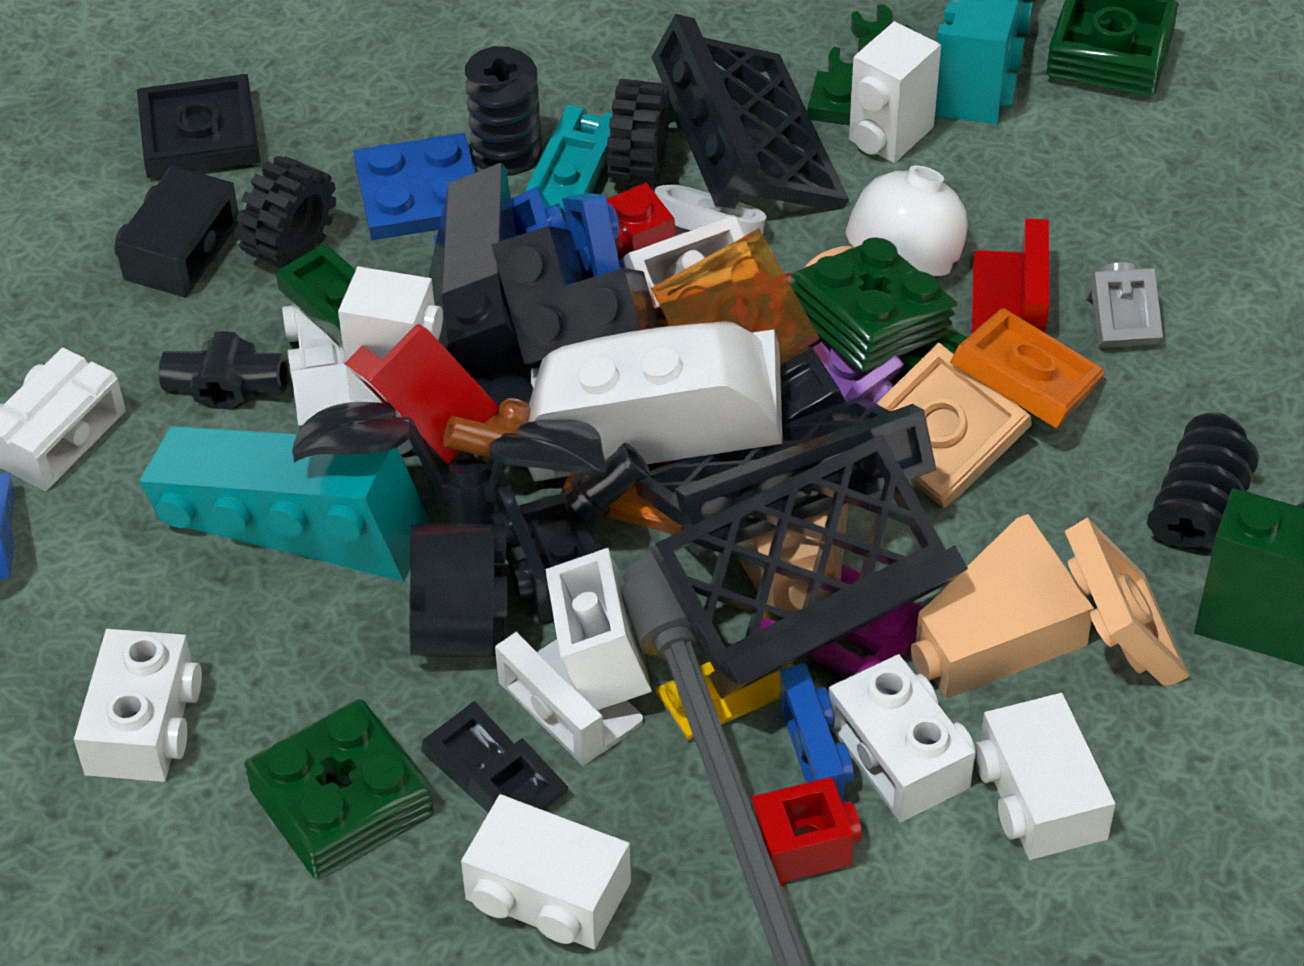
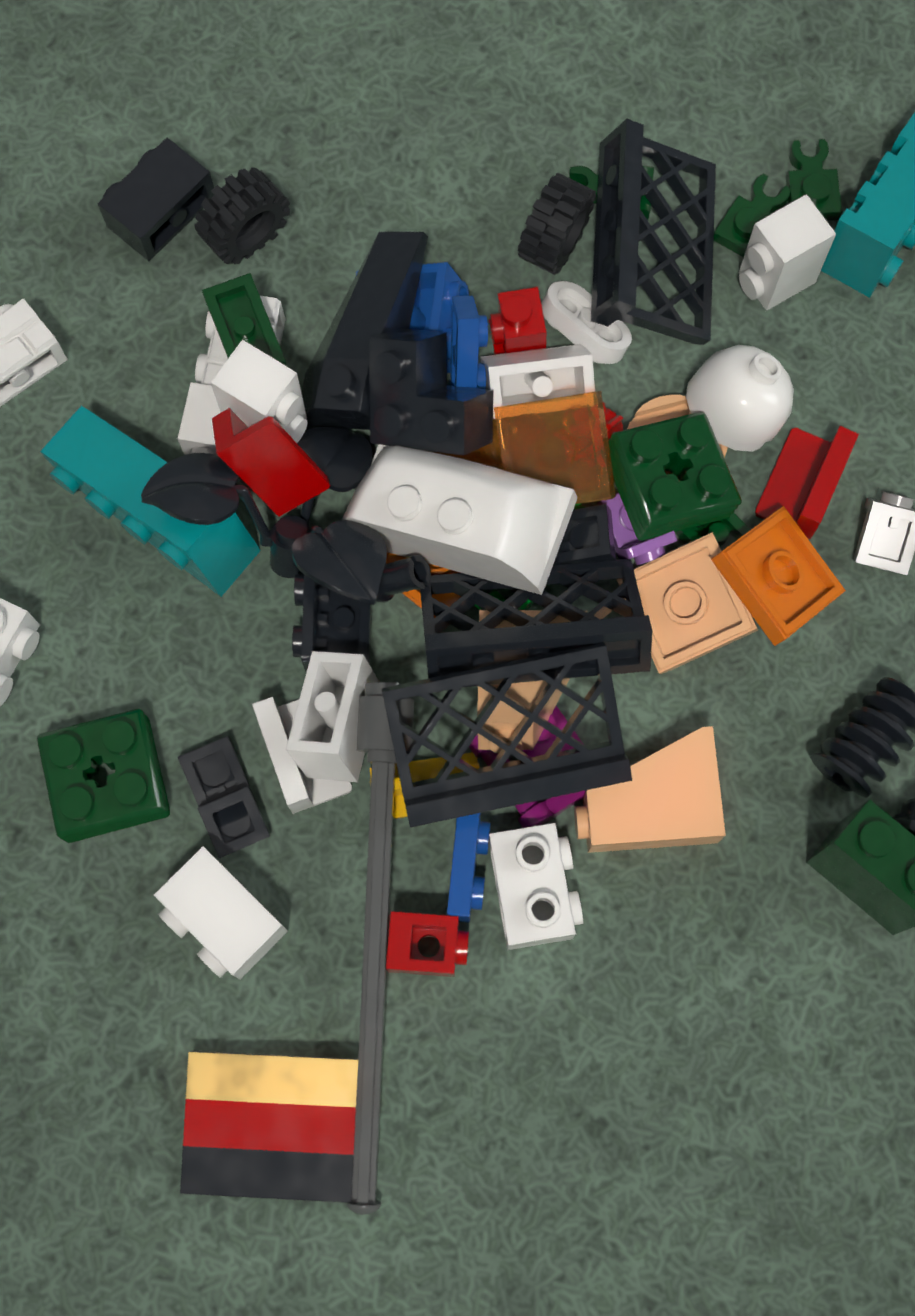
camera: 20 degrees right, 25 degrees up
black plate [137,74,261,178] -> none
black axle [158,331,289,410] -> none
blue plate [353,133,475,241] -> none
black brick [409,523,507,657] -> none
dark orange arm [443,398,531,458] -> none
black piece [465,46,542,176] -> none
teal plate [524,104,612,209] -> none
white brick [974,693,1115,860] -> none
light nougat plate [1065,517,1190,686] -> none

